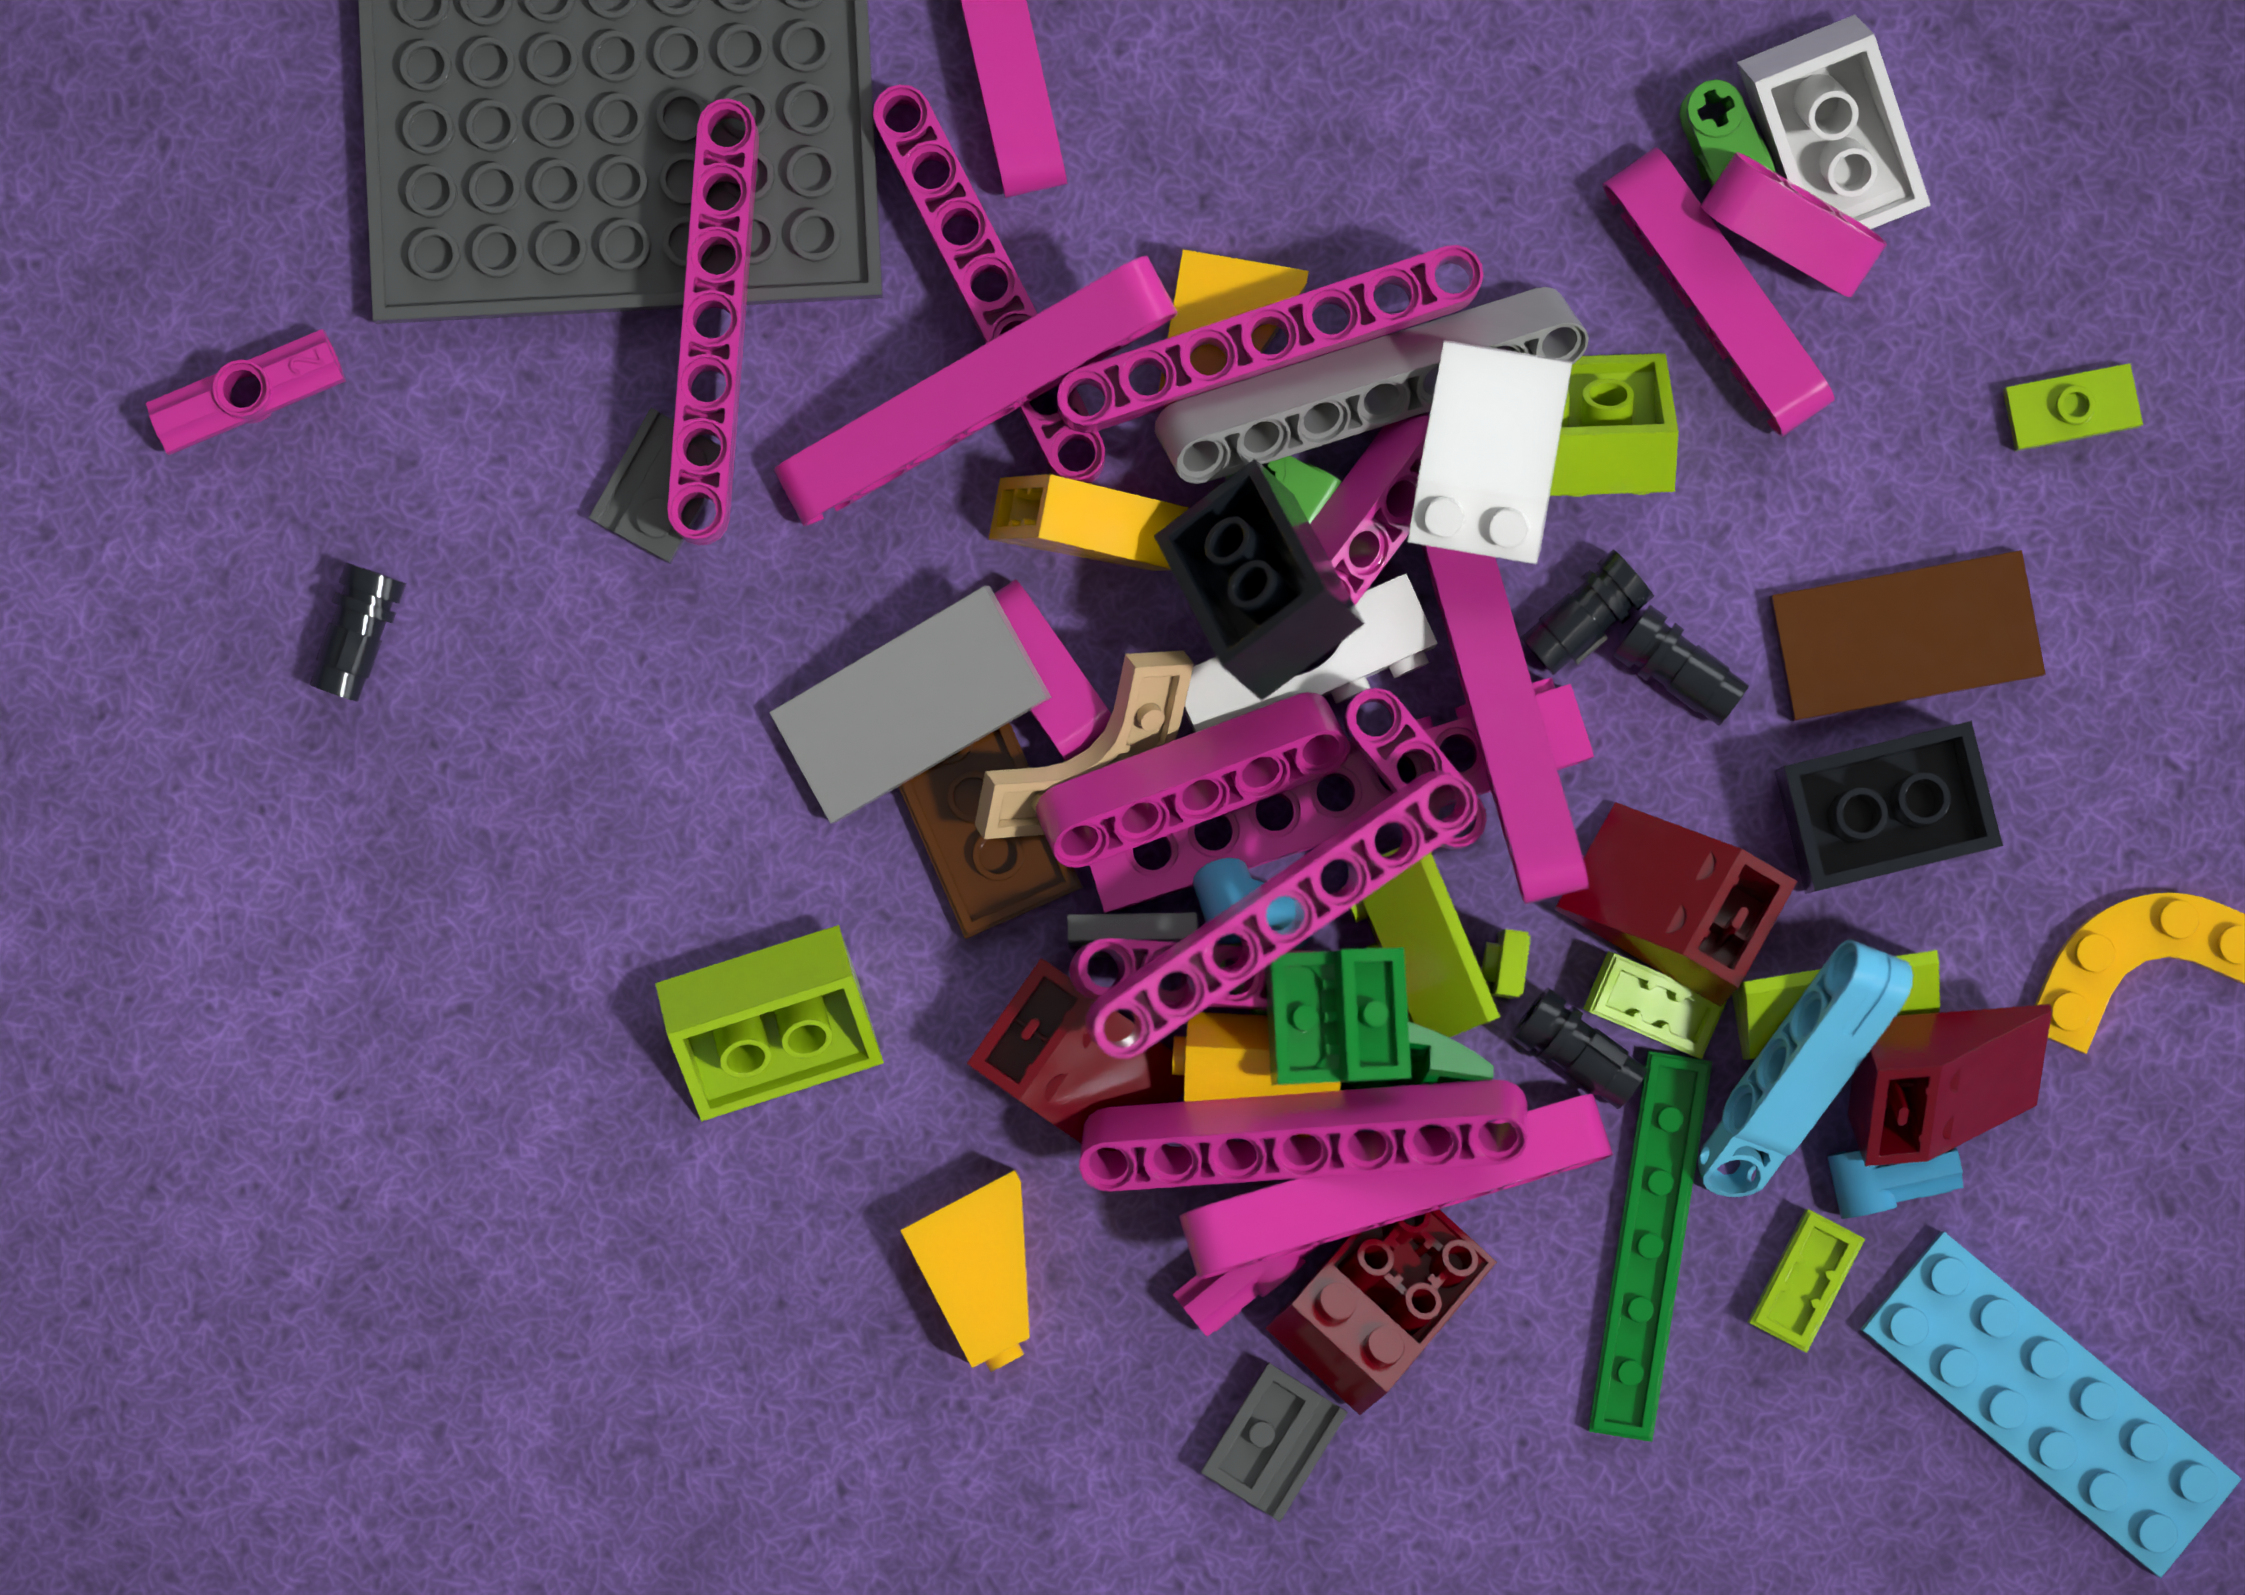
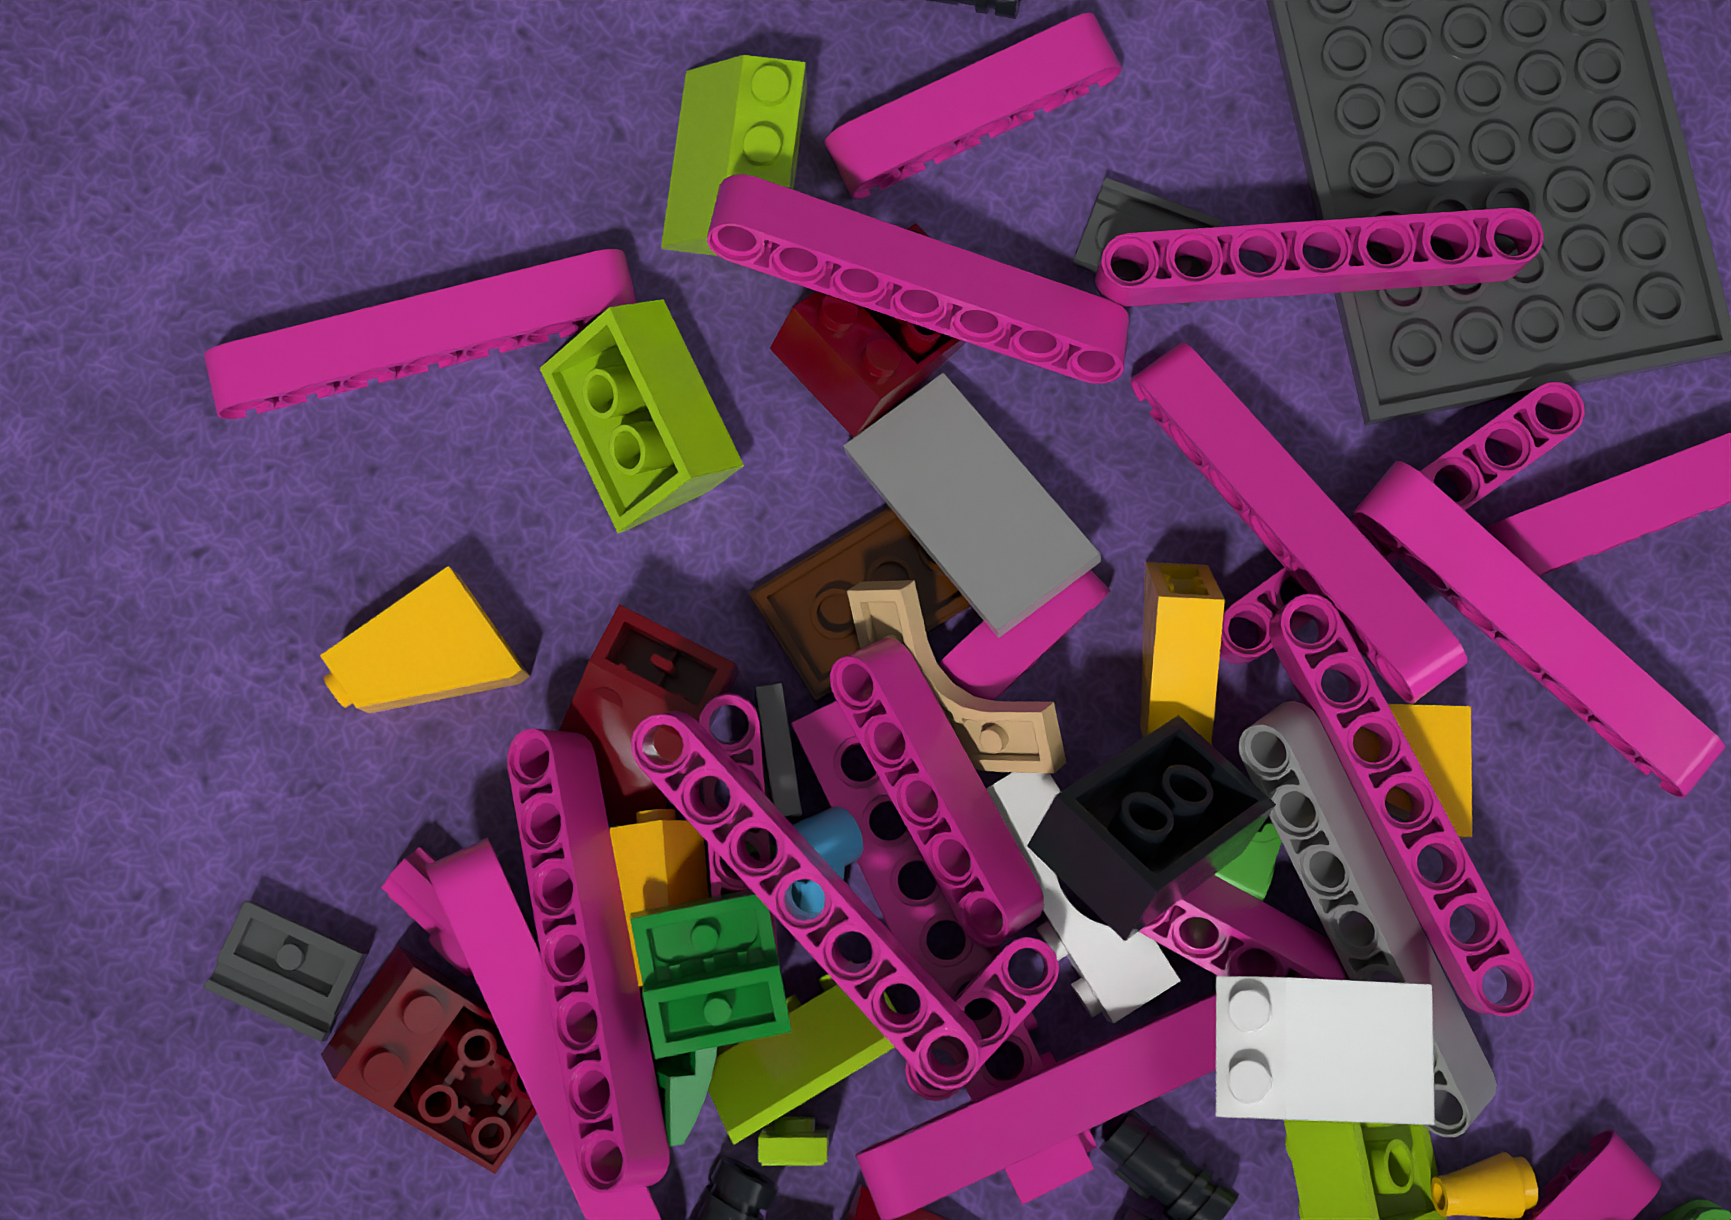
camera: 85 degrees right, 5 degrees down
none -> dark pink beam [204,249,637,419]
none -> lime slope [661,55,807,256]
none -> dark pink beam [707,174,1129,384]
none -> dark red slope [769,223,966,438]
none -> dark pink beam [824,13,1122,199]
none -> dark pink beam [1353,461,1725,799]
none -> yellow cone [1431,1152,1538,1219]

